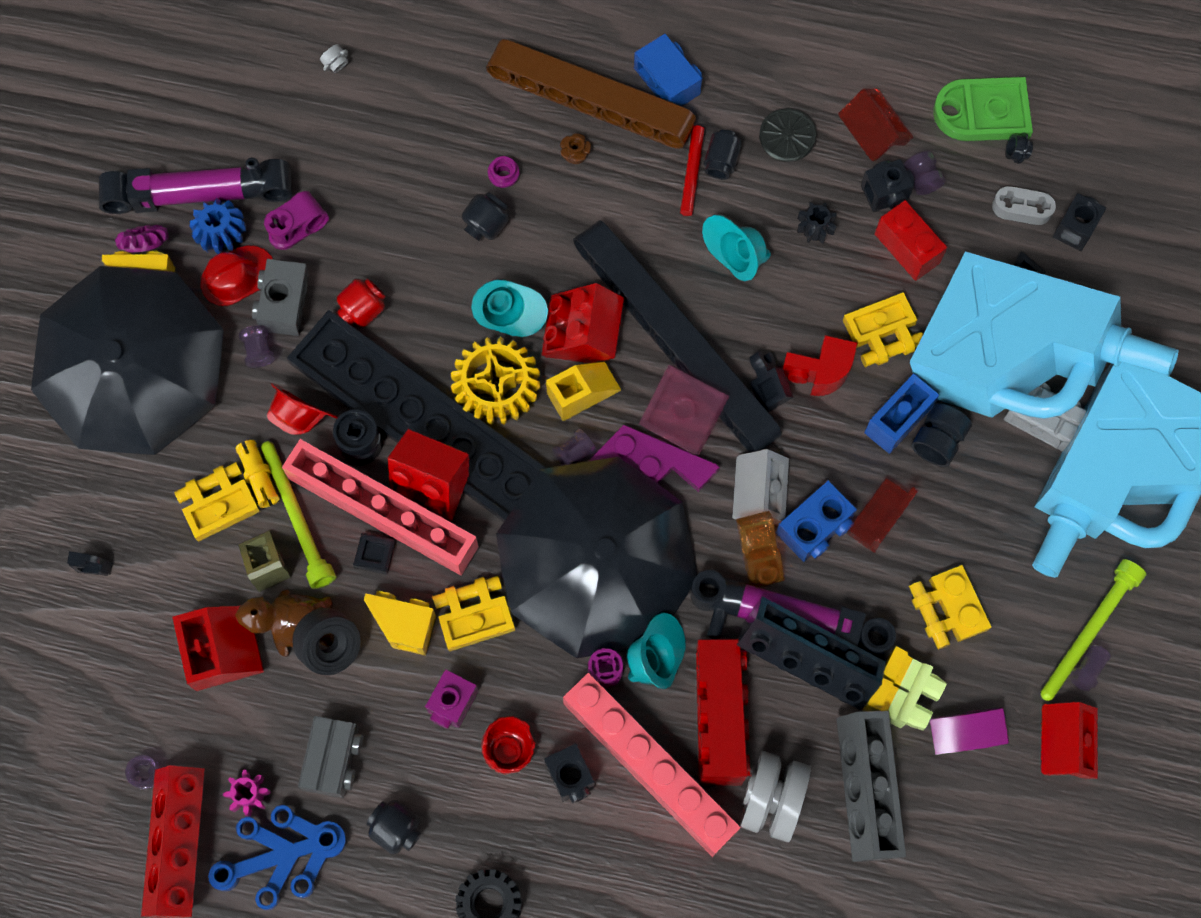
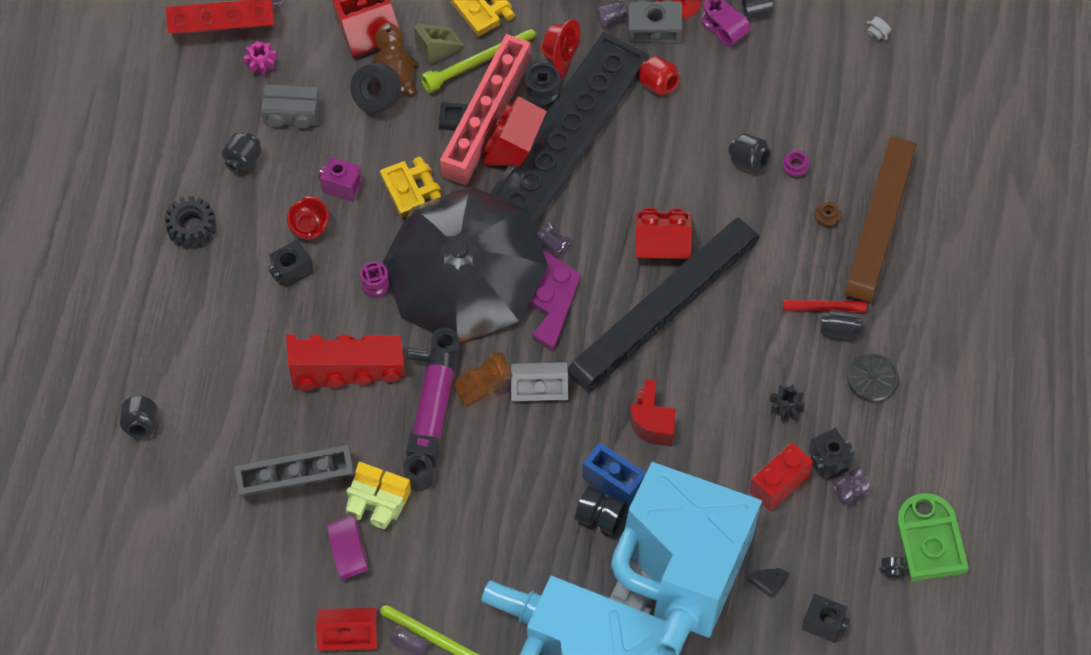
camera: 85 degrees right, 10 degrees down
blue plant [208,805,346,910] -> none
yellow pin [235,440,279,508] -> none
yellow slope [364,591,436,656] -> none
yellow gear [451,336,540,426] -> none
teal piece [471,279,548,337] -> none
yellow slope [546,362,621,421] -> none
coral brick [563,673,741,857] -> none
teal piece [627,613,686,689] -> none
blue brick [634,34,703,107] -> none
clear pink tile [639,365,729,455] -> none
teal piece [702,215,771,282] -> none
black brick [737,596,886,710] -> none
light grey wheel [740,751,811,843] -> none
black plate [749,351,794,412] -> none
blue brick [776,480,857,562] -> none
clear red panel [838,88,913,161] -> none
yellow plate [843,292,923,367] -> none
clear red panel [847,478,919,553] -> none
yellow plate [909,565,992,650] -> none
light grey beam [992,187,1056,225] -> none

